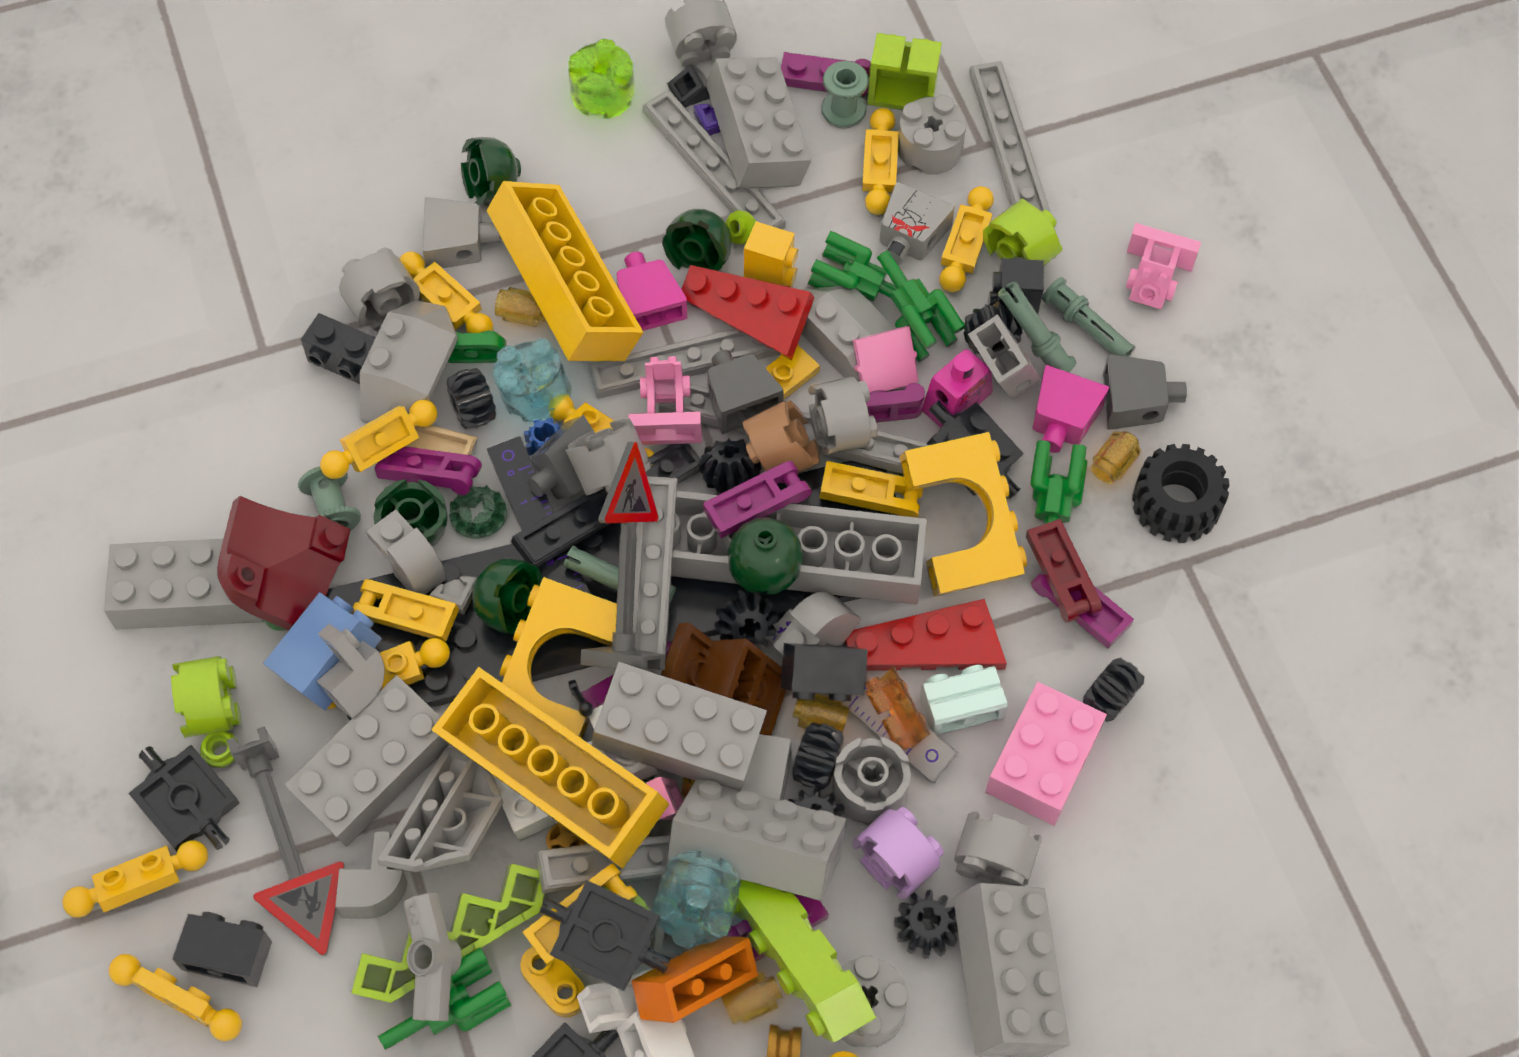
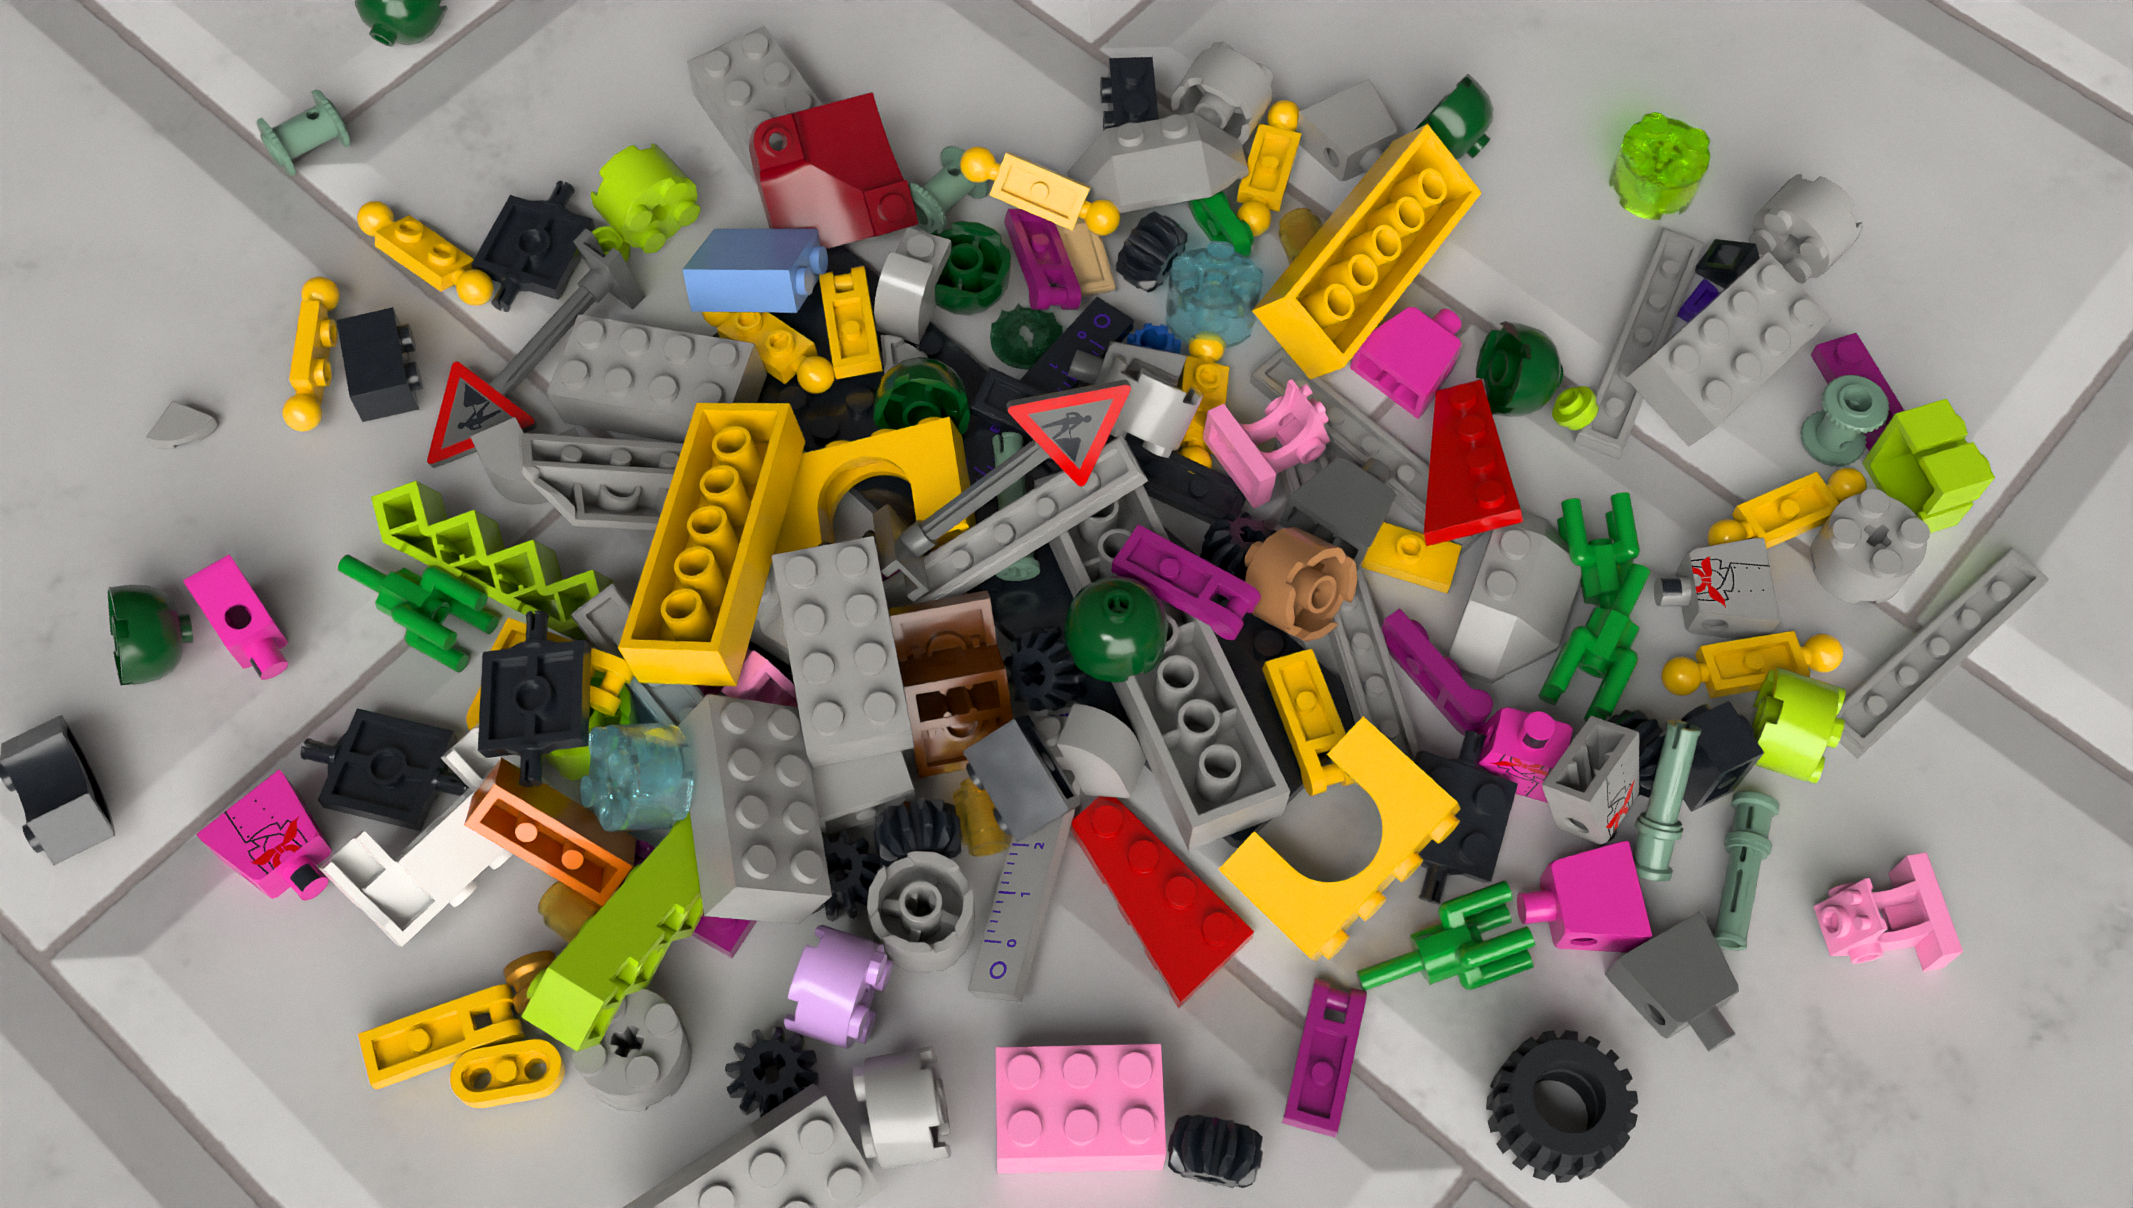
camera: 60 degrees right, 0 degrees up
light grey brick [316,624,384,719] -> none
light grey piece [404,893,462,1021] -> none
yellow brick [744,221,799,288] -> none
light grey brick [808,376,877,456] -> none
bright pink piece [853,326,919,393] -> none
clear orange hinge [865,667,930,750] -> none
light aqua brick [920,665,1008,735] -> none
dark red plate [1025,519,1102,623] -> none
clear yellow brick [1090,431,1141,484] -> none

